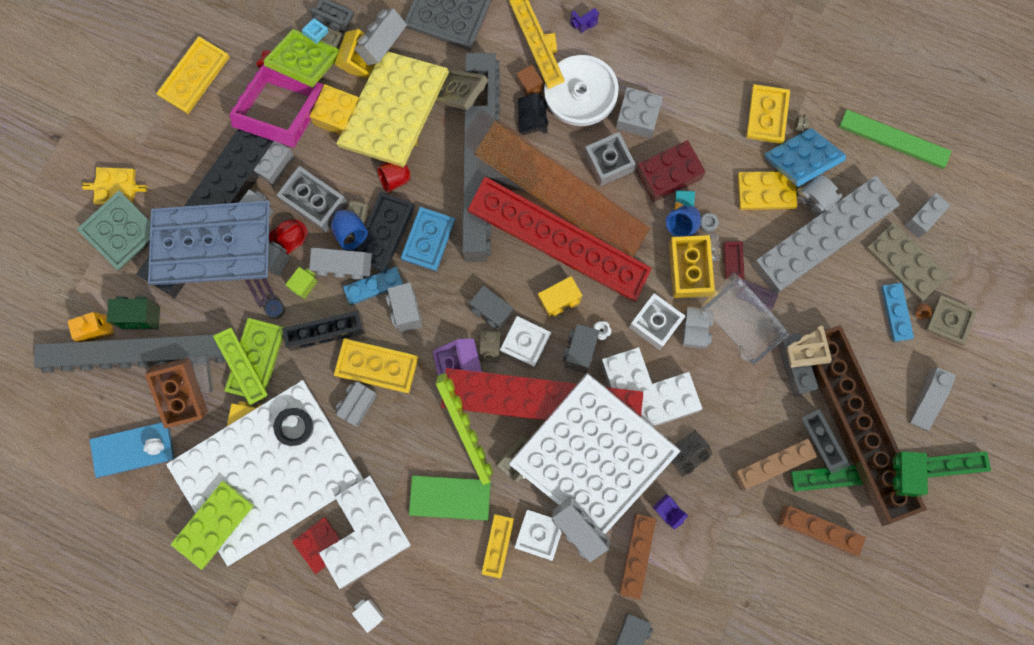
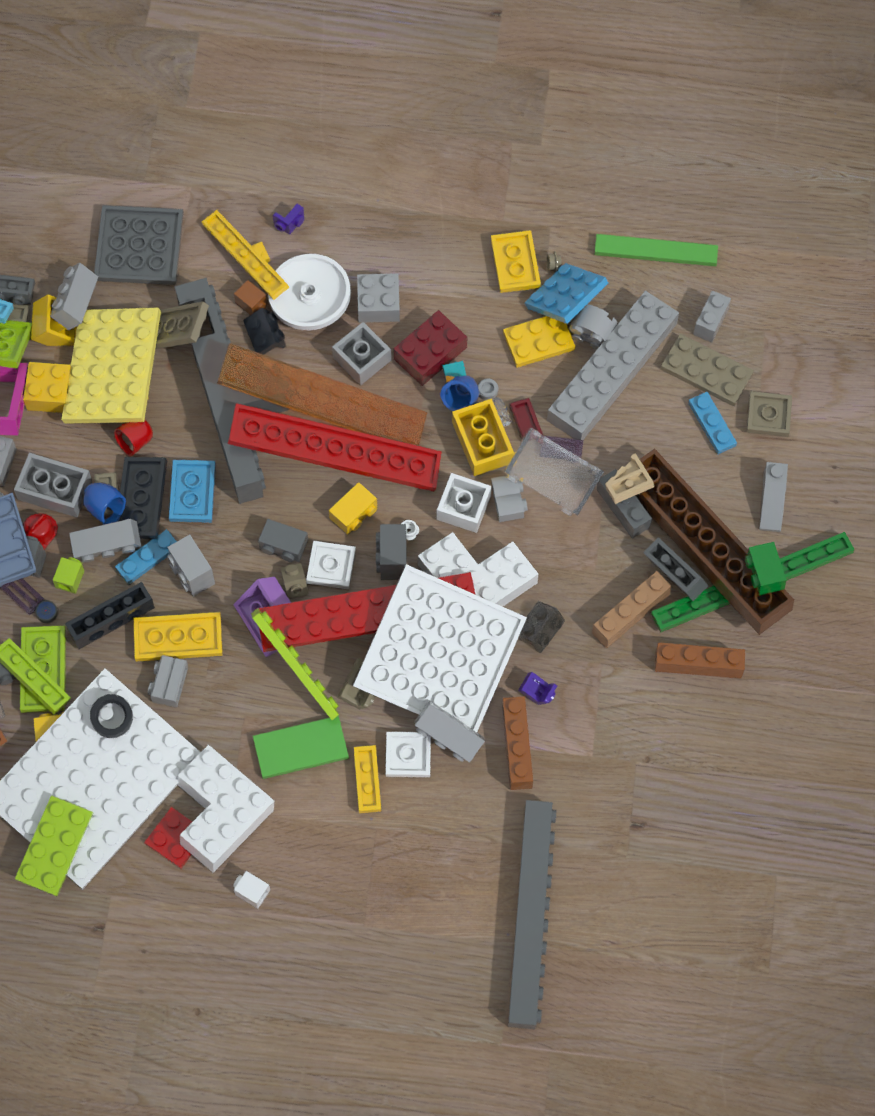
camera: 20 degrees left, 10 degrees down
dark orange hinge [915,303,932,320] -> none

